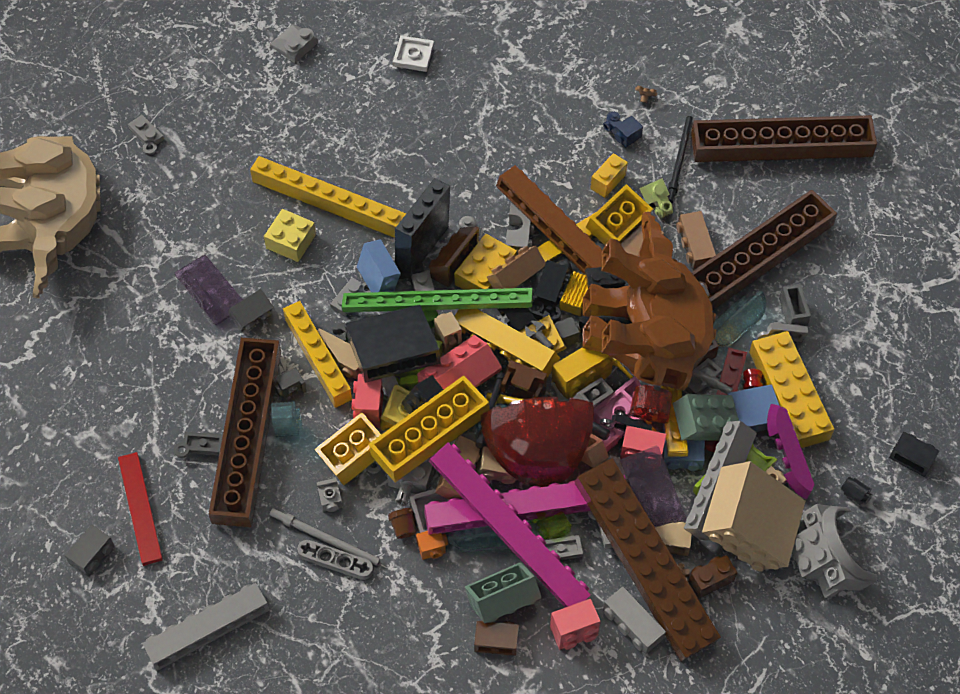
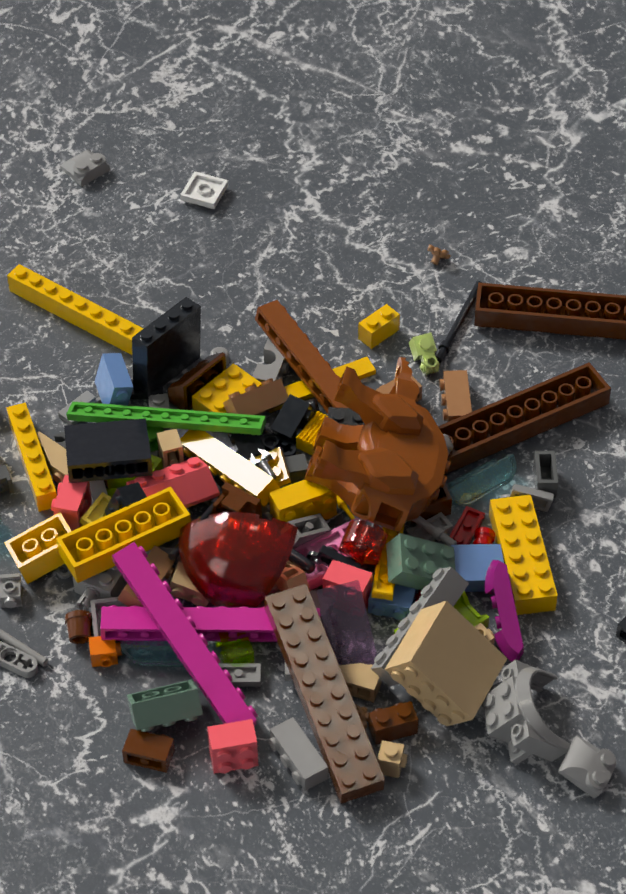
camera: 10 degrees right, 10 degrees down
light yellow brick [264,209,316,262] -> none
yellow brick [586,184,653,245] -> none
dark blue brick [603,111,643,148] -> none
black brick [841,477,873,505] -> none
none -> tan brick [377,740,408,778]
none -> light grey slope [558,736,617,798]

